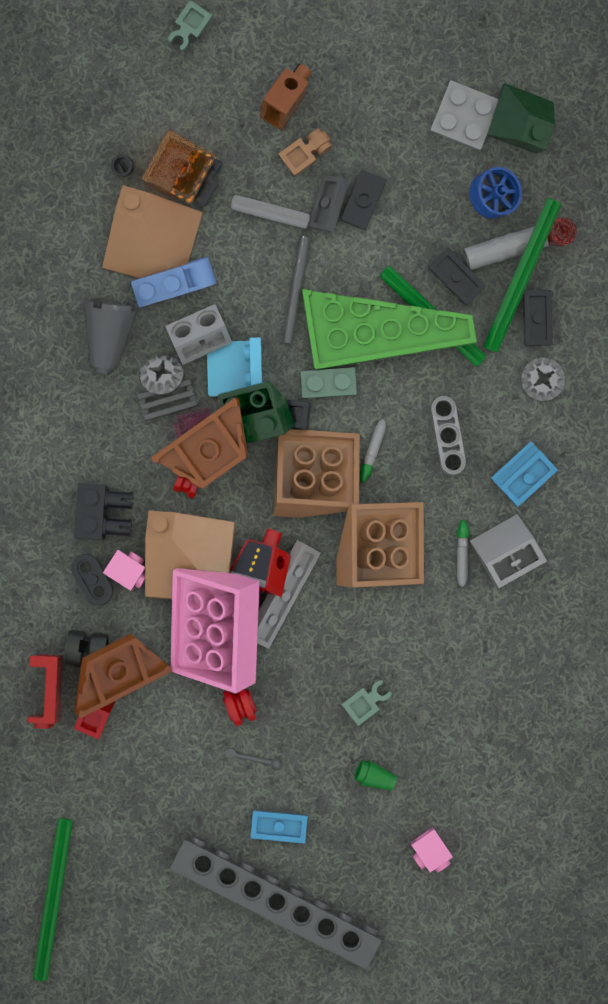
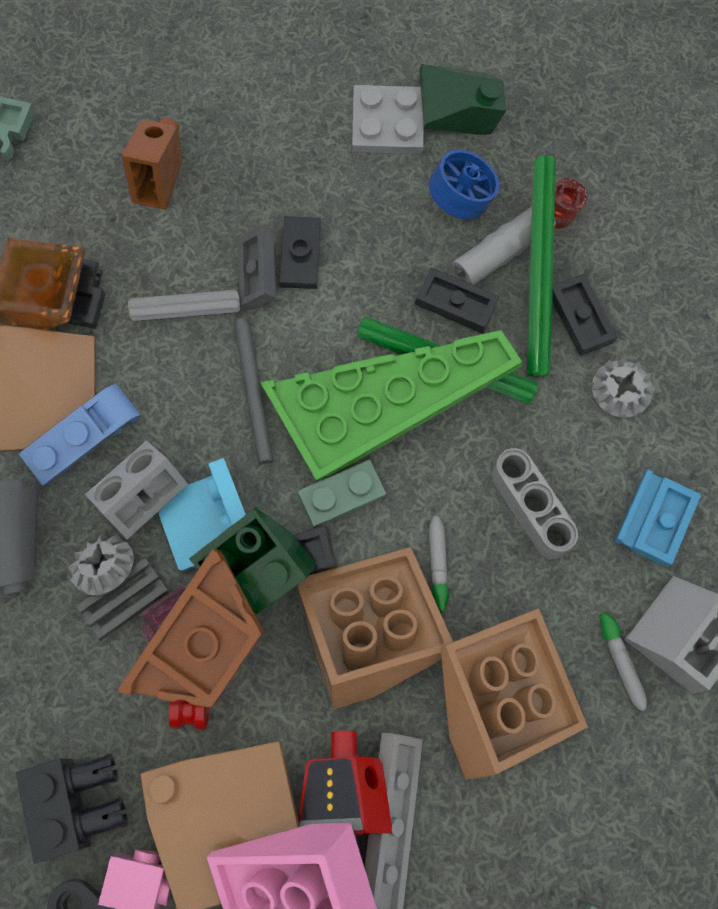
camera: 25 degrees left, 15 degrees down
medium nougat plate [278,128,332,177] -> none

